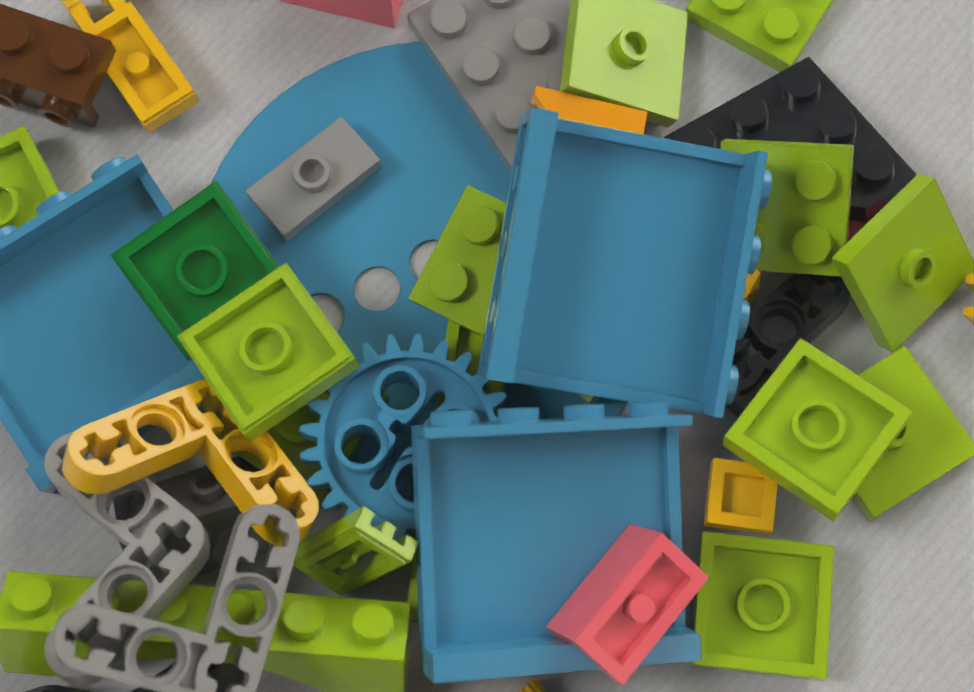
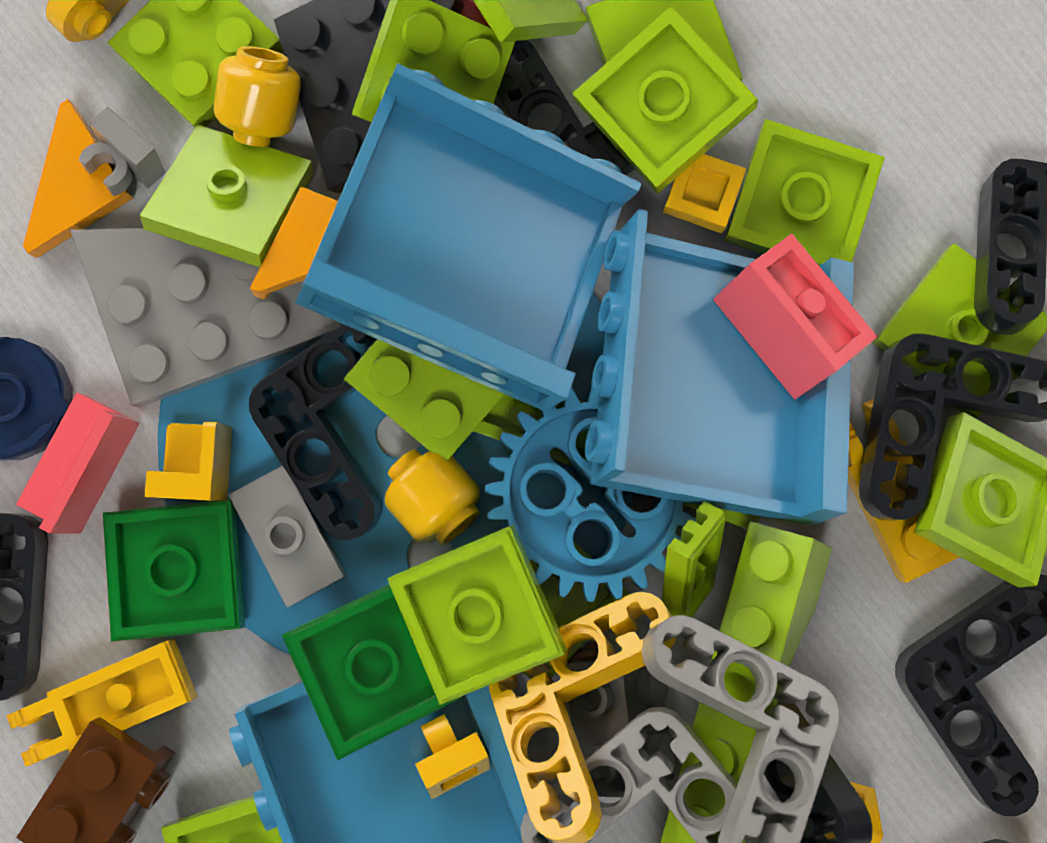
camera: 75 degrees left, 10 degrees up
none -> green plate [103,500,245,642]
none -> yellow panel [144,422,233,501]
none -> yellow head [213,46,301,147]
none -> black beam [249,324,381,540]
none -> yellow head [385,449,480,546]
none -> yellow tile [415,714,490,799]

